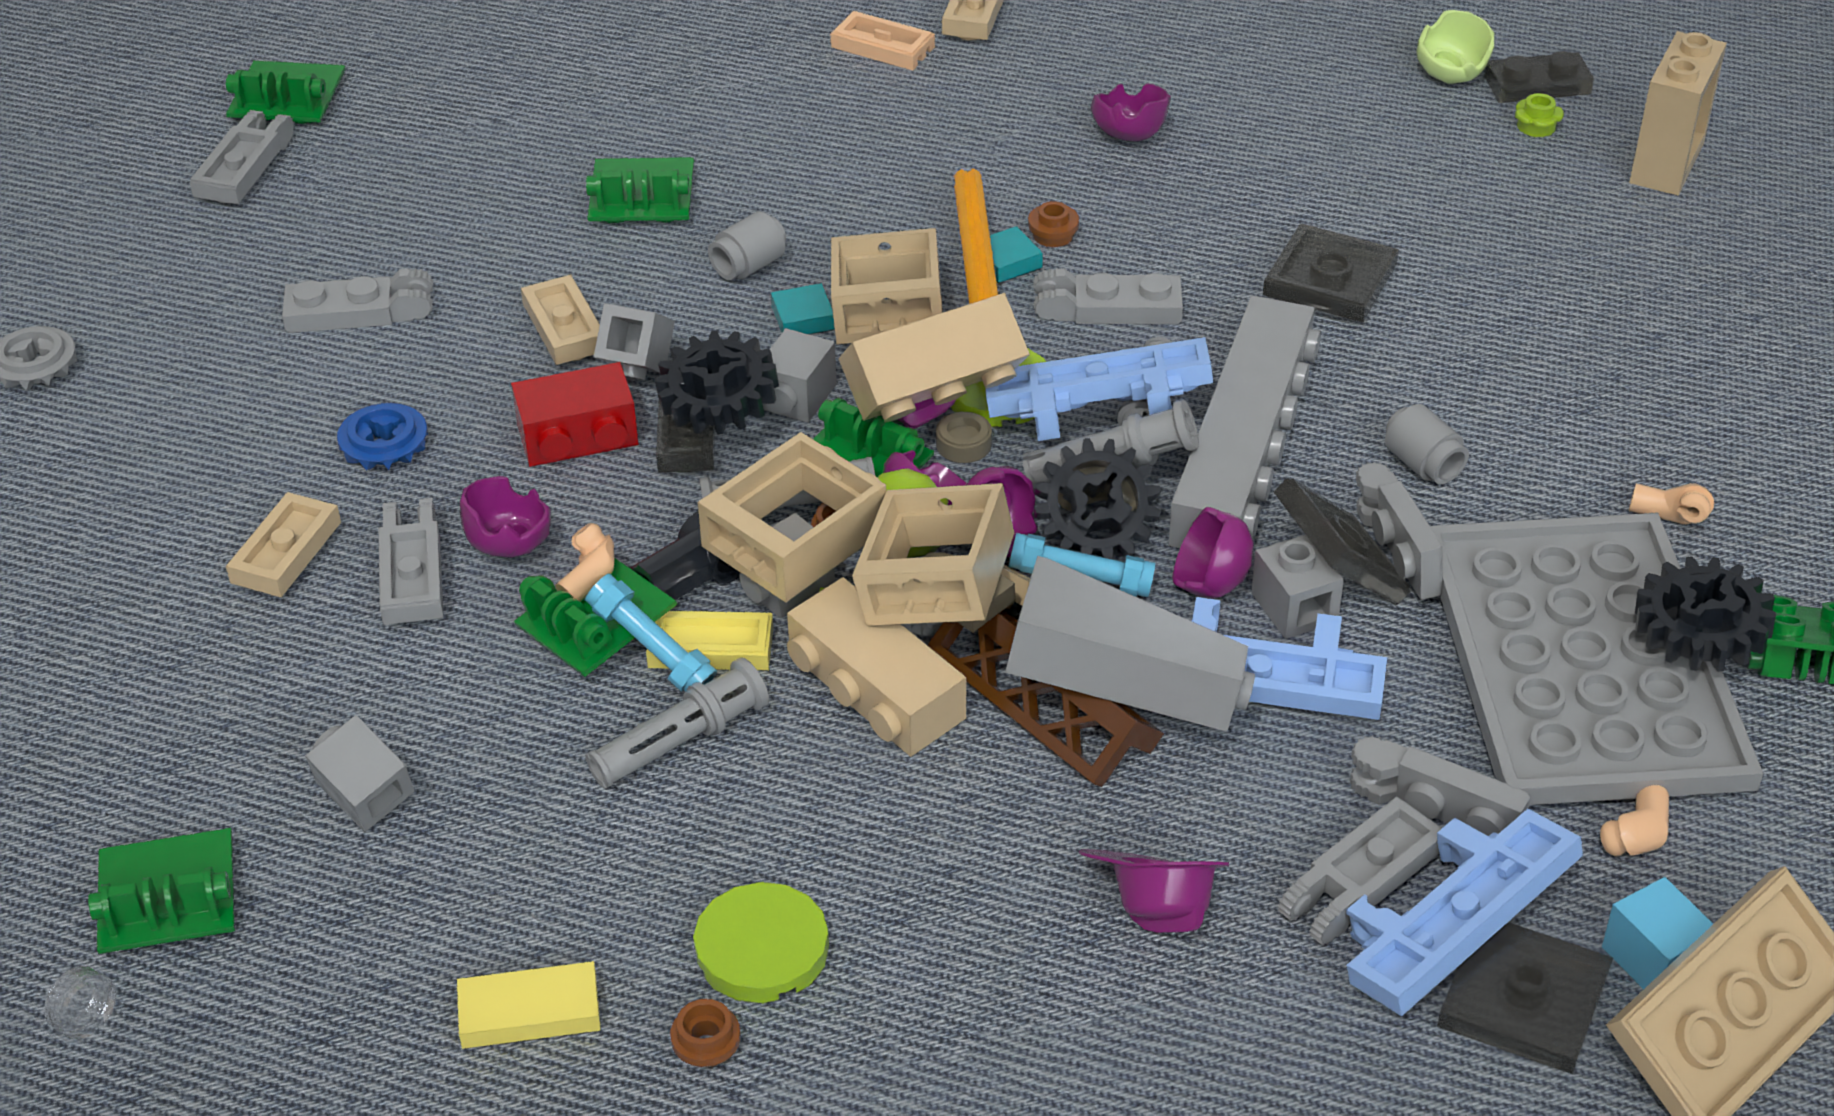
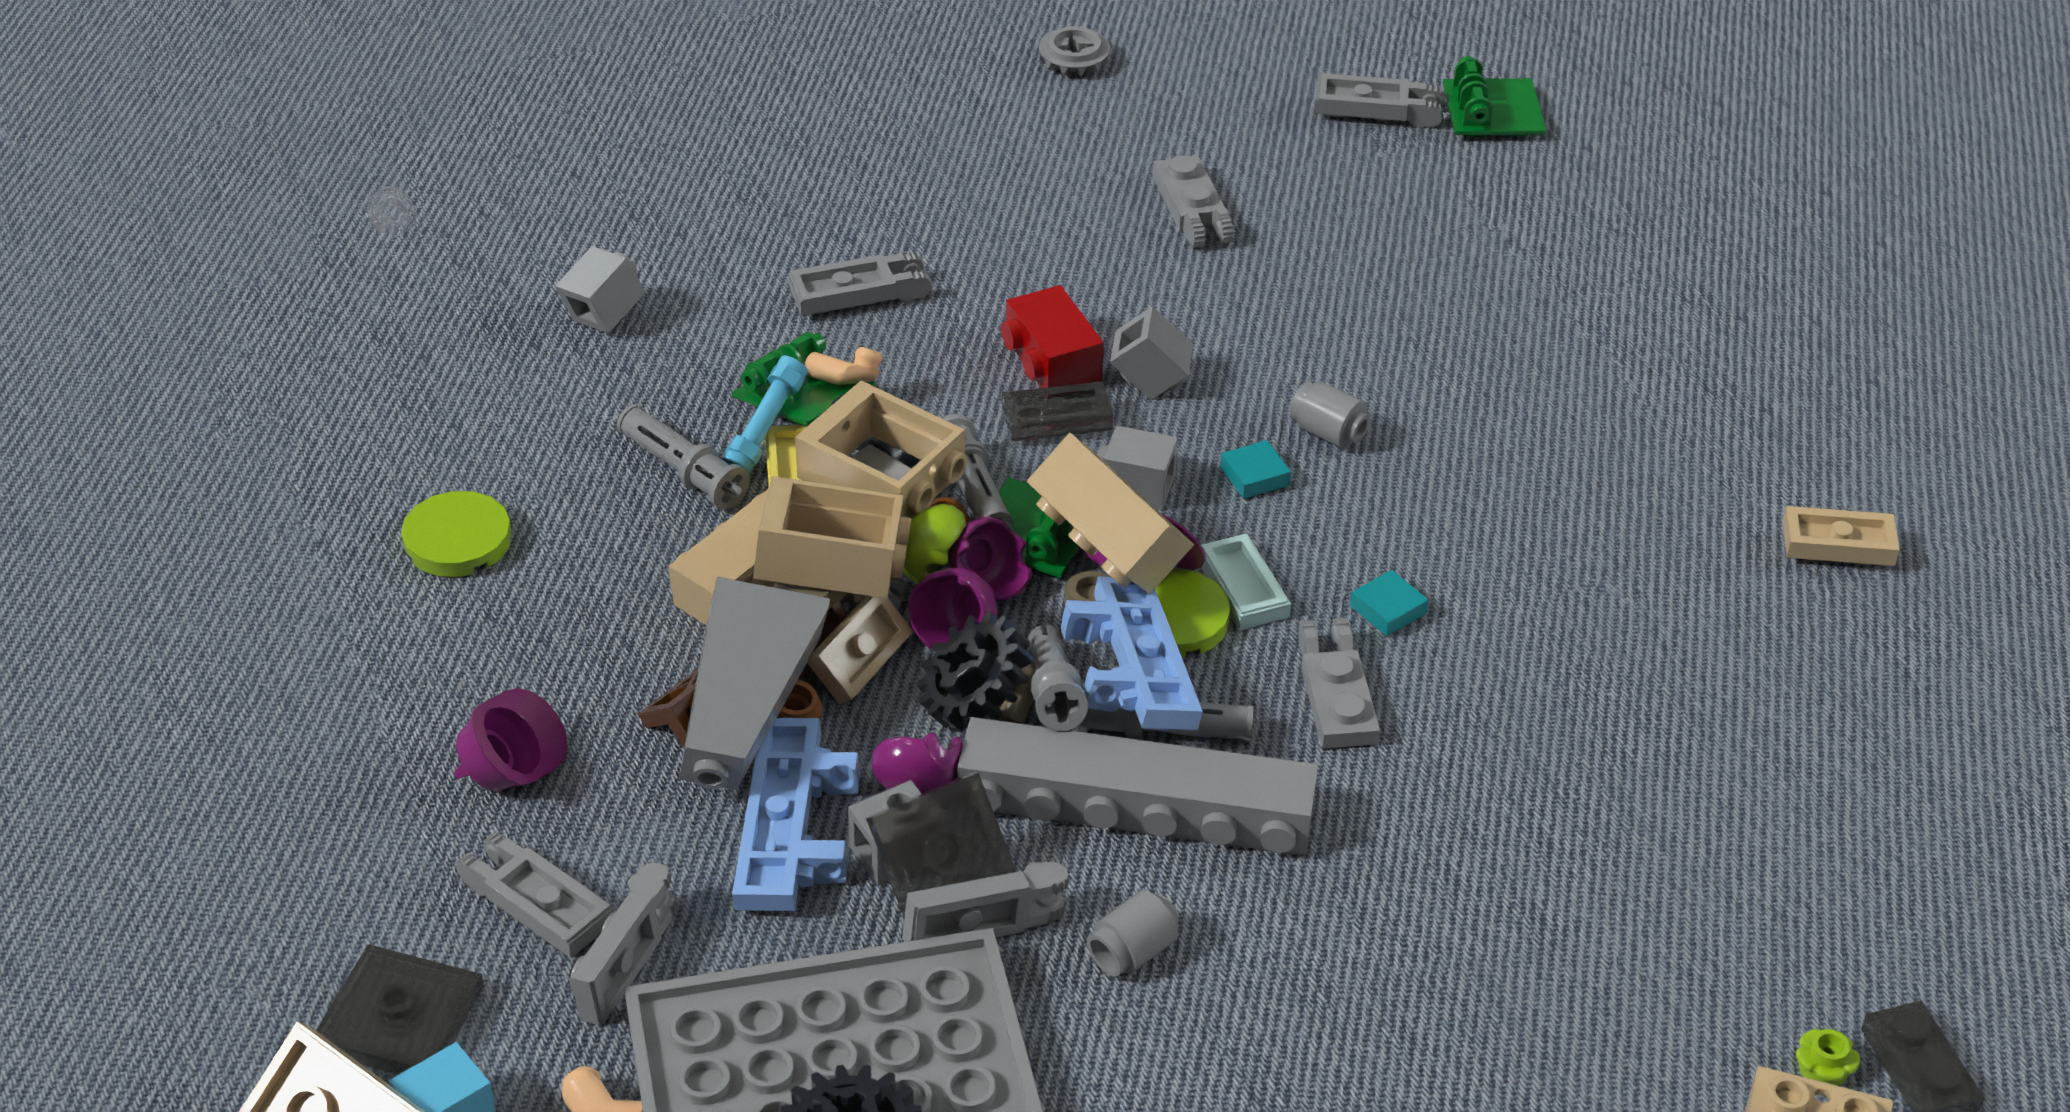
camera: 80 degrees right, 0 degrees up
green hinge [88,828,235,954] -> none
tan plate [226,492,341,597] -> none
blue gear [337,403,428,471] -> none
light yellow tile [457,961,601,1049] -> none
magenta hair [460,476,551,558] -> none
tan plate [521,275,600,365] -> none
green hinge [586,157,694,223] -> none
black gear [655,331,779,435] -> none
dark orange plate [670,999,741,1067] -> none
light nougat tile [831,11,935,70] -> none
tan window [831,228,943,344] -> none
light orange axle [954,168,998,304] -> none
medium azure bar [1009,533,1156,597] -> none
dark orange plate [1028,201,1079,247] -> none
magenta hair [1091,83,1171,142] -> none
clear smoke plate [1263,223,1399,323] -> none
light blue hinge [1346,809,1583,1016] -> none
yellowish green hair [1416,10,1494,84] -> none

